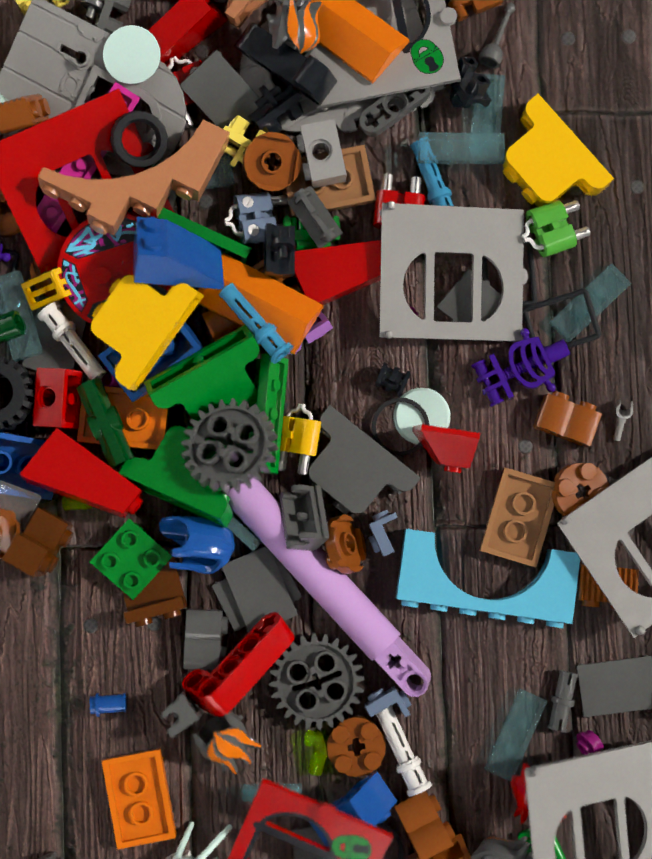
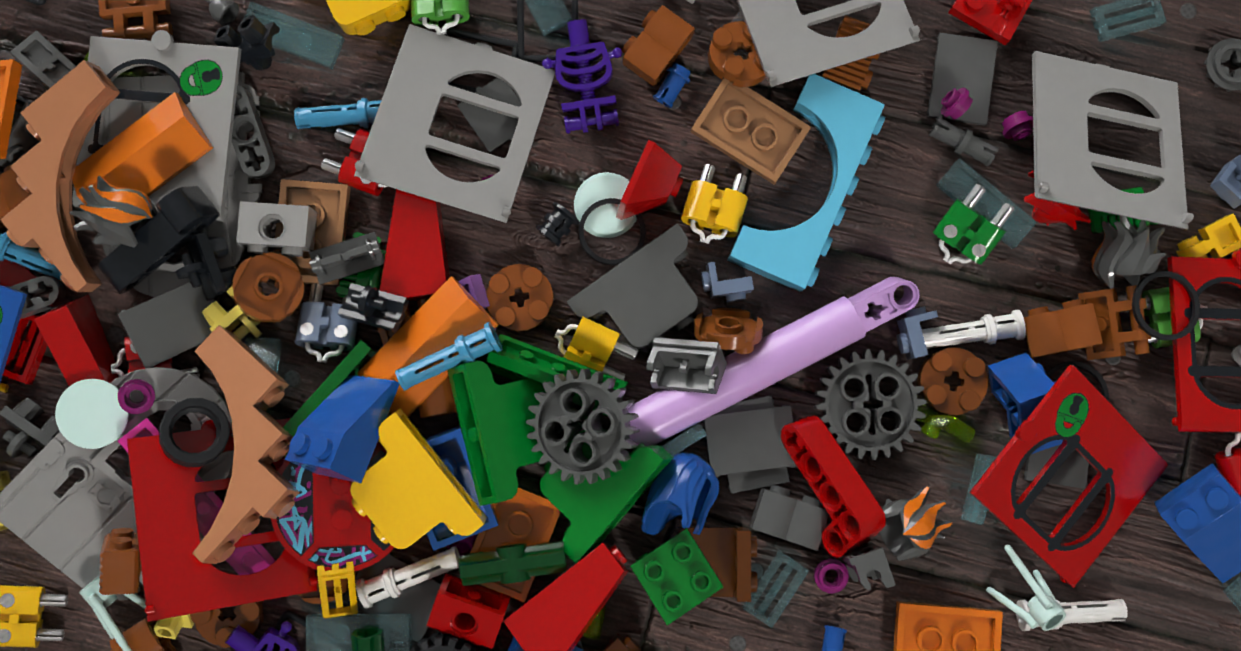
camera: 75 degrees left, 0 degrees up
clear light blue tile [418,132,505,164] -> none
none -> magenta plate [118,379,155,414]
none -> dark orange plate [486,264,554,332]
none -> blue pin [653,63,691,108]
none -> yellow piece [681,164,748,244]
none -> clear light blue tile [742,550,809,628]
none -> magenta plate [814,558,849,594]
none -> green piece [933,184,1014,265]
none -> magenta plate [941,87,973,120]

